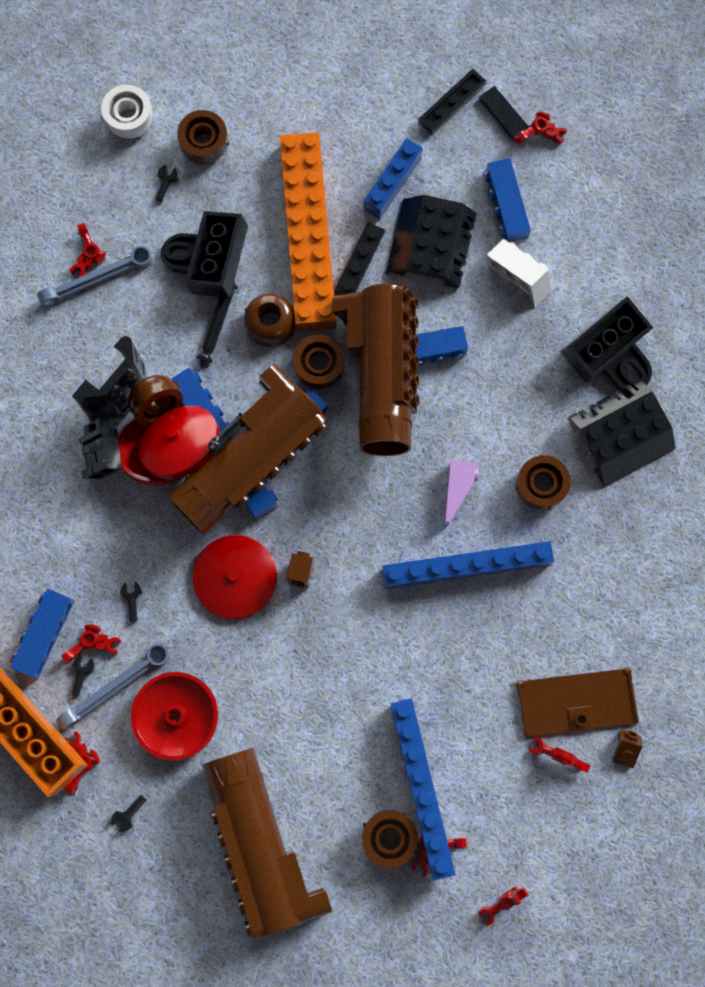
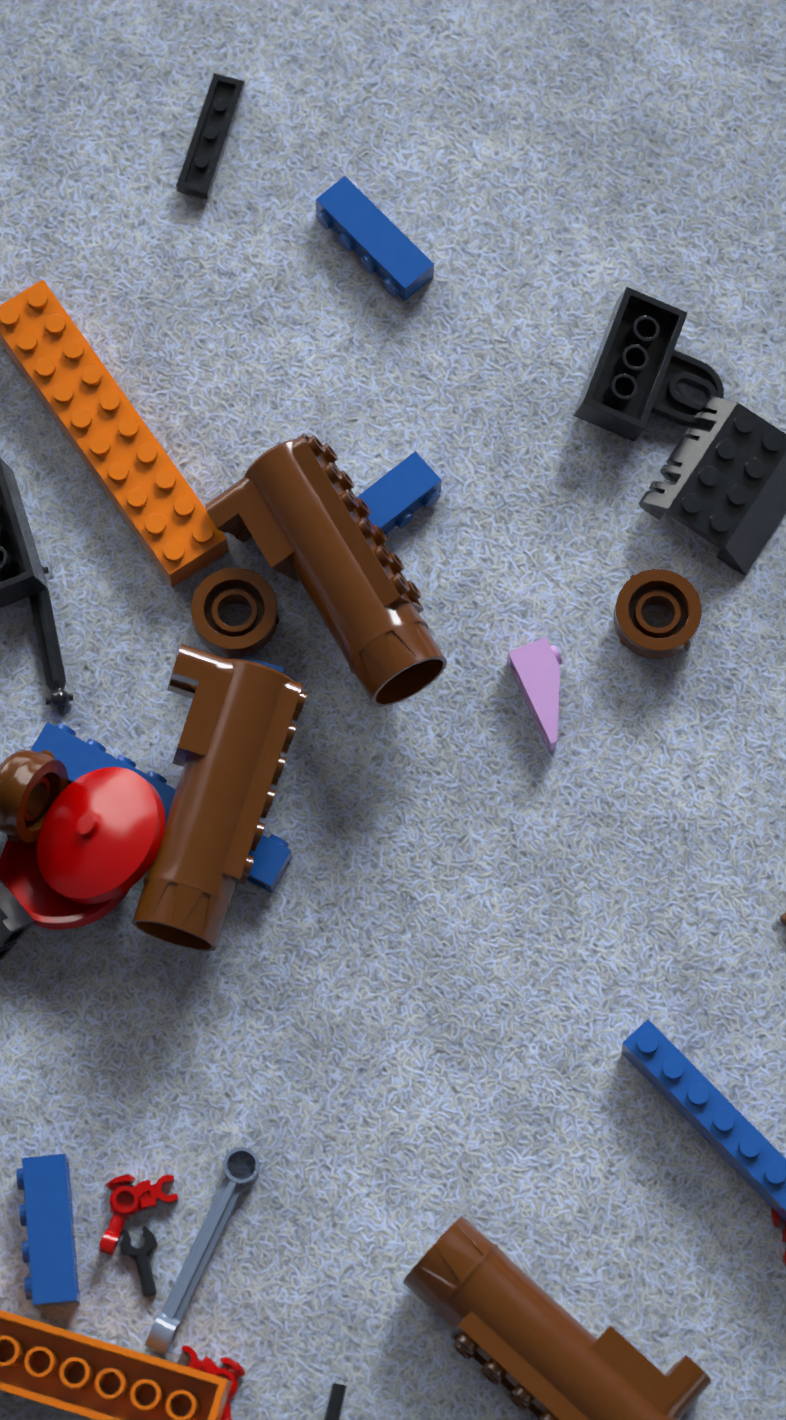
camera: 30 degrees left, 5 degrees down
black bar [120,582,143,622] -> none
red dish [131,672,219,760] -> none
red dish [192,535,277,620] -> none
black wheel [208,413,242,455] -> none
reddish brown piece [244,293,295,347] -> none
reddish brown brick [286,551,314,588] -> none
black plate [334,222,386,295] -> none
reddish brown piece [362,810,418,868] -> none
blue brick [363,138,423,219] -> none
blue brick [382,541,554,589] -> none
black slope [386,195,477,288] -> none
black tile [479,86,529,142] -> none
white wedge [487,239,551,307] -> none
red piece [513,112,567,145] -> none

